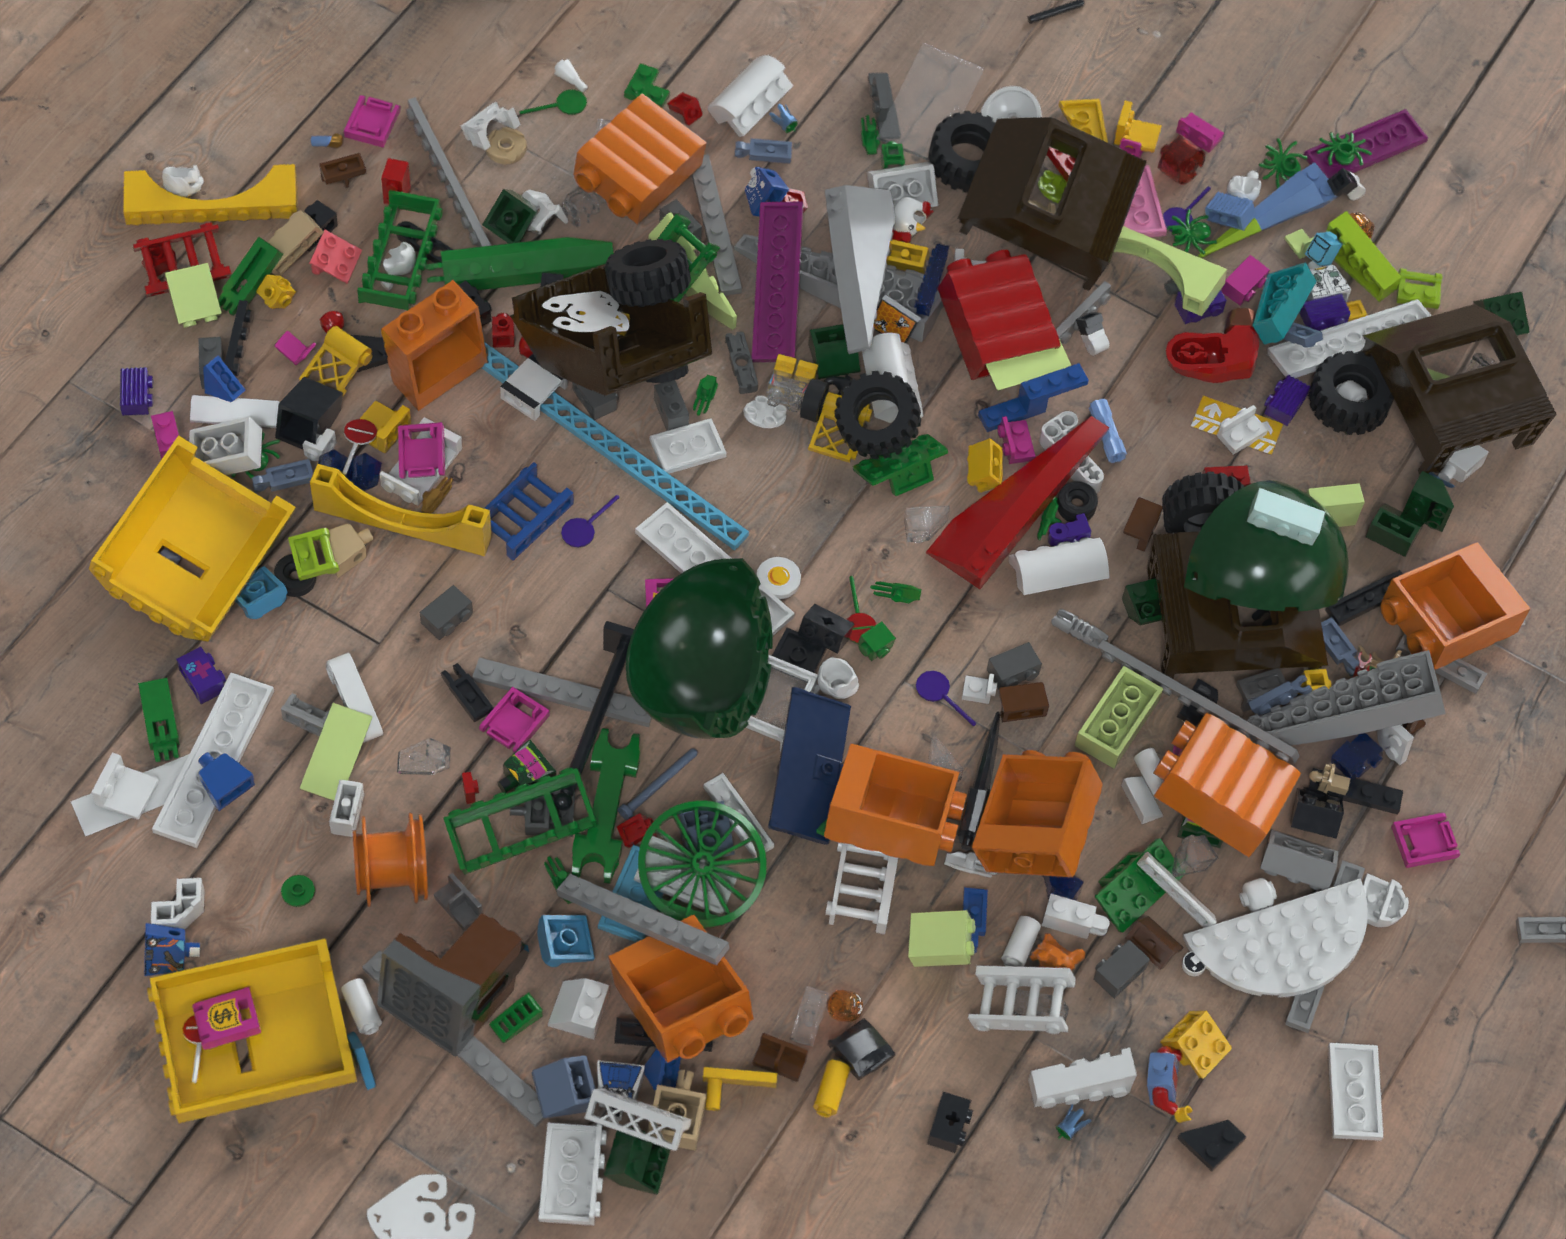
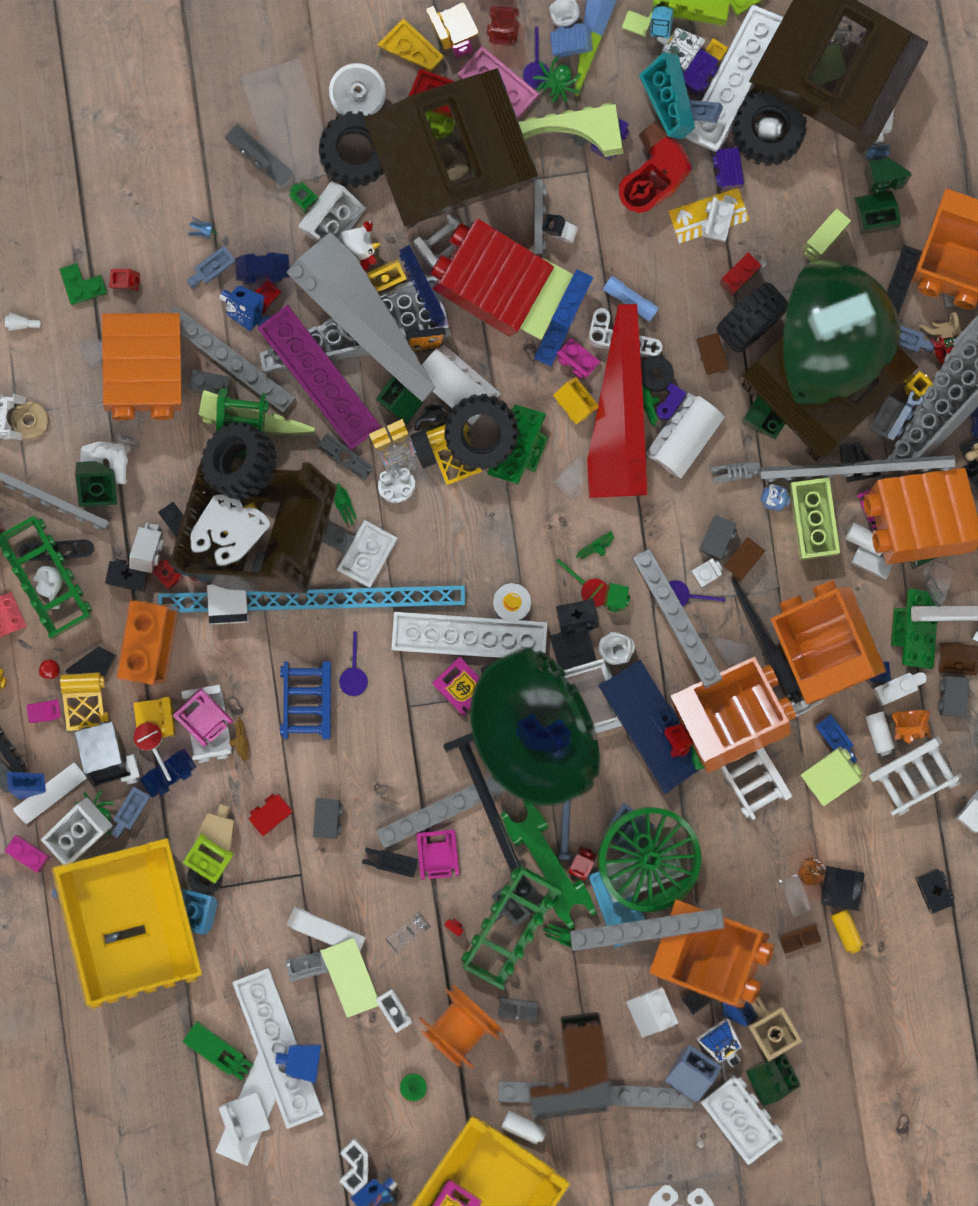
camera: 35 degrees left, 25 degrees up
dark purple brick [176,647,226,704] -> none
yellow arch [310,464,492,557] -> none
dark azure tile [347,1031,376,1090] -> none
green hinge [425,237,614,290] -> none
green slope [489,992,543,1044] -> none
torso [497,740,556,793] -> none
green piece [519,89,587,115] -> none
dark azure slope [537,915,595,967] -> none
white fence [585,1088,691,1151] -> none
white tile [703,773,774,858] -> none
yellow piece [703,1067,777,1111] -> none
white brick [707,55,793,137] -> none
green piece [861,115,880,155] -> none
dark pink brick [1221,255,1270,306] -> none
none -> white brick [129,522,164,573]
none -> clear blue brick [235,252,290,284]
none -> red brick [248,794,294,836]
none -> clear blue brick [516,714,571,753]
none -> light grey plate [633,549,723,689]
none -> red bracket [664,724,693,757]
none -> medium blue head [761,484,790,512]

